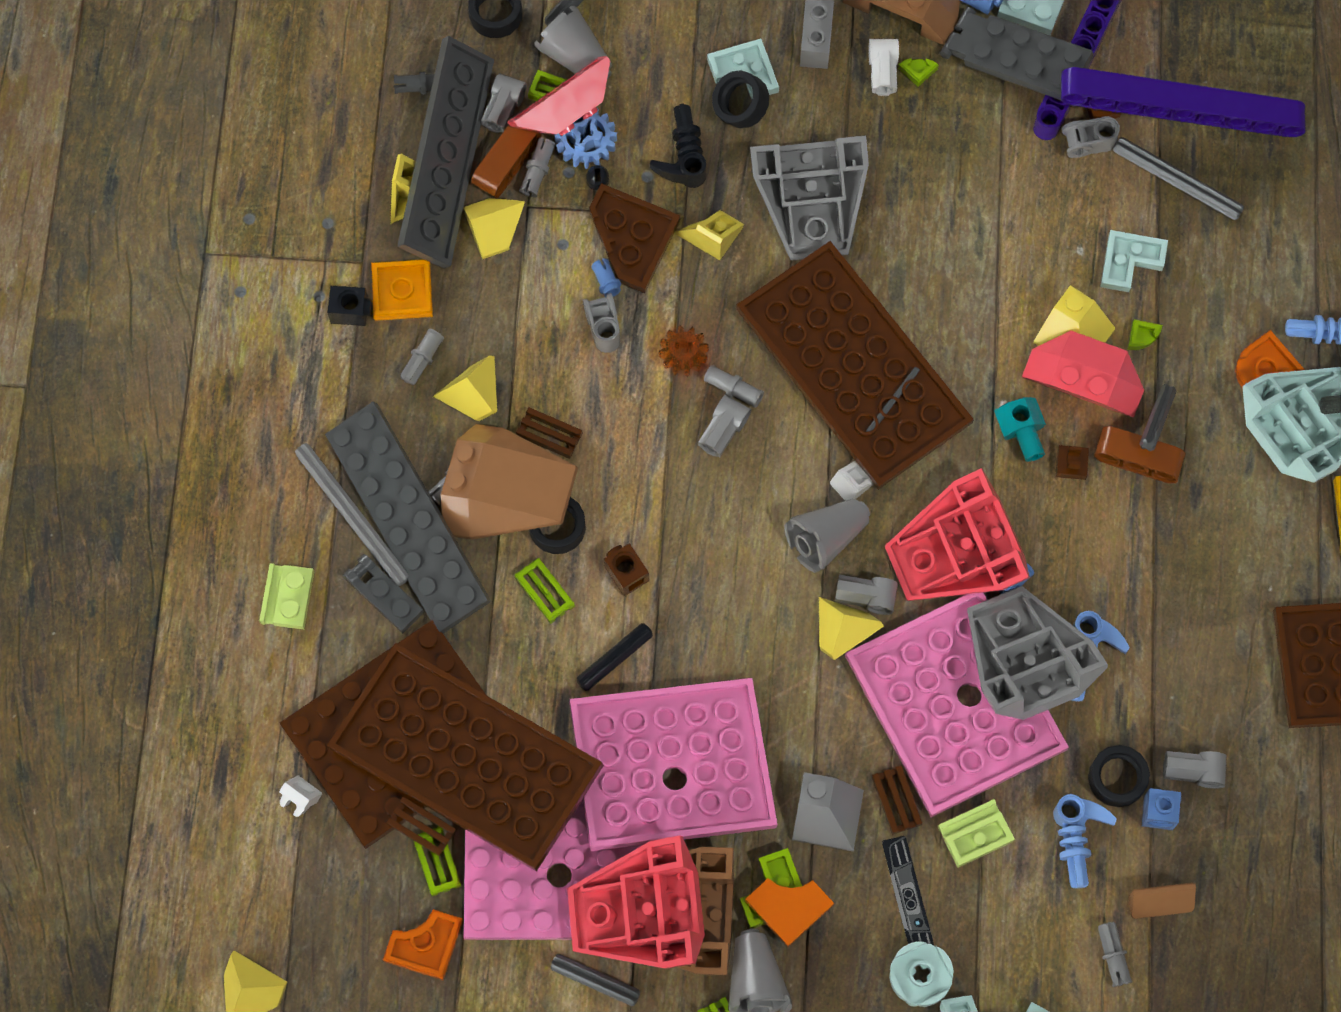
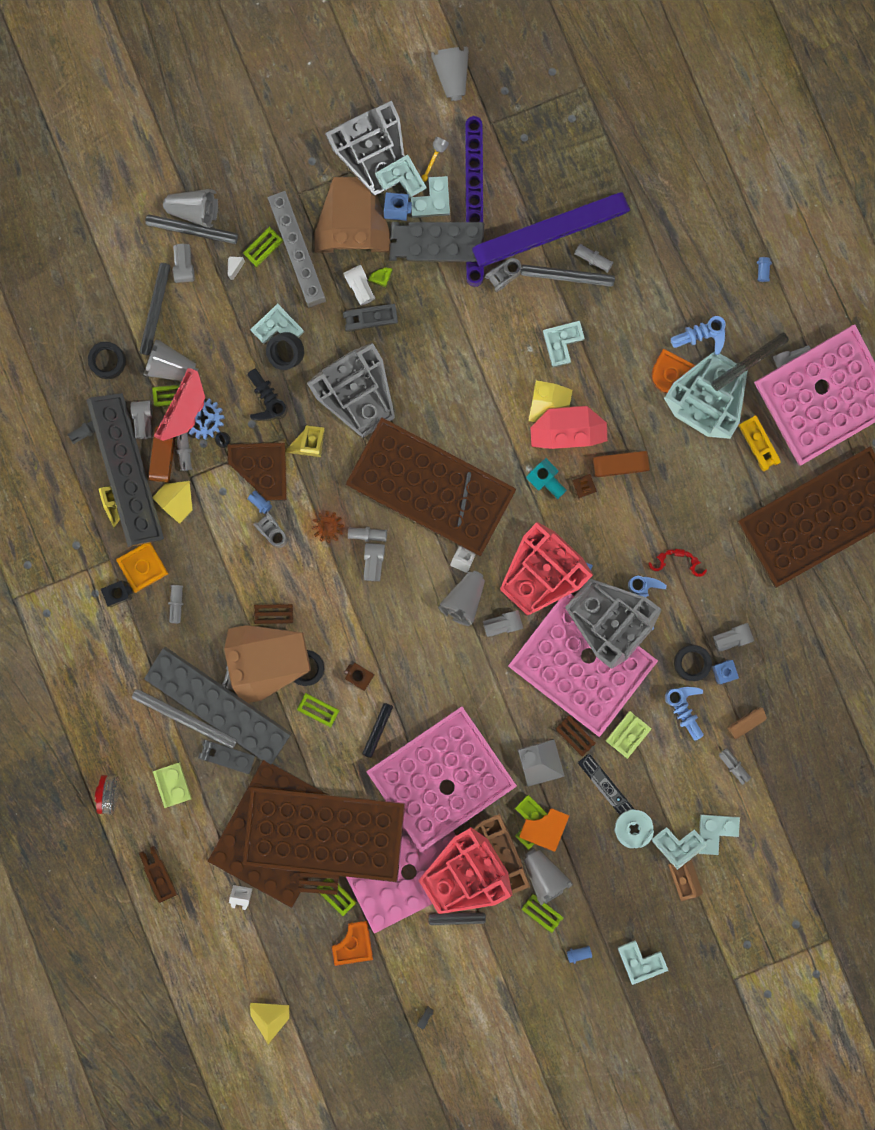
camera: 25 degrees left, 15 degrees up
light yellow slope [433,355,497,421] -> none
light yellow slope [819,597,884,660] -> none
lime tile [1127,319,1163,350] -> none
dark grey axle [1139,384,1177,451] -> none
none -> clear piece [95,775,119,815]
none -> reddish brown hinge [139,846,178,903]
none -> dark grey plate [343,304,398,332]
none -> light grey pin [575,244,613,273]
none -> red piece [648,548,707,577]

